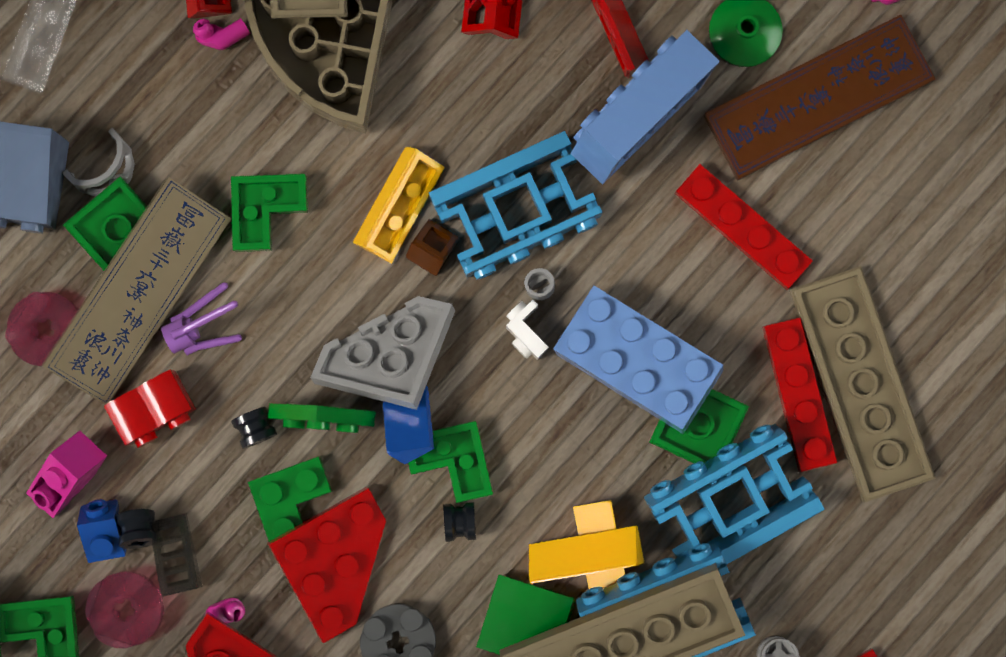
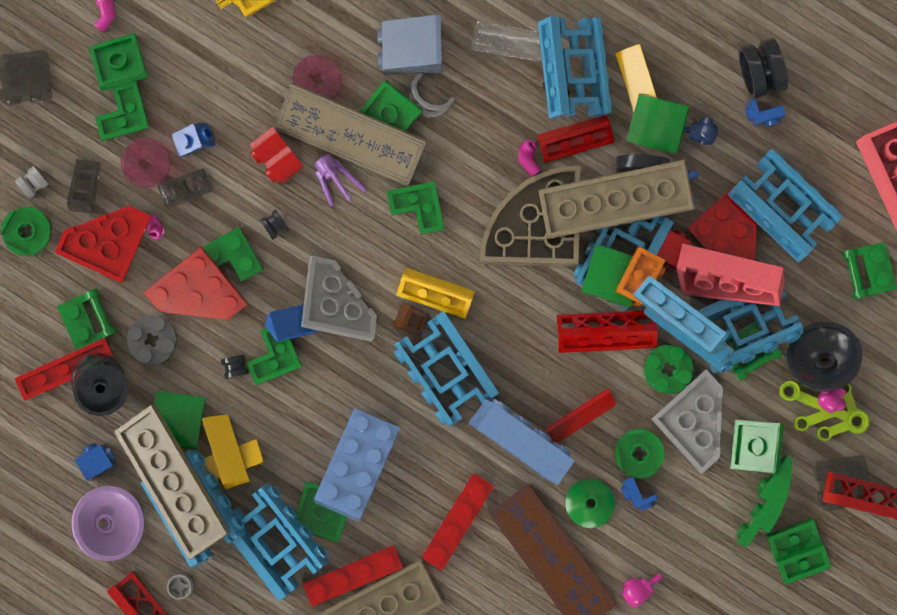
camera: 80 degrees right, 0 degrees up
dark pink slope [26,431,107,518] -> none
black wheel [116,509,158,549] -> none
green plate [268,403,376,433] -> none
white bracket [506,300,549,360] -> none
light grey hinge [524,268,555,301] -> none

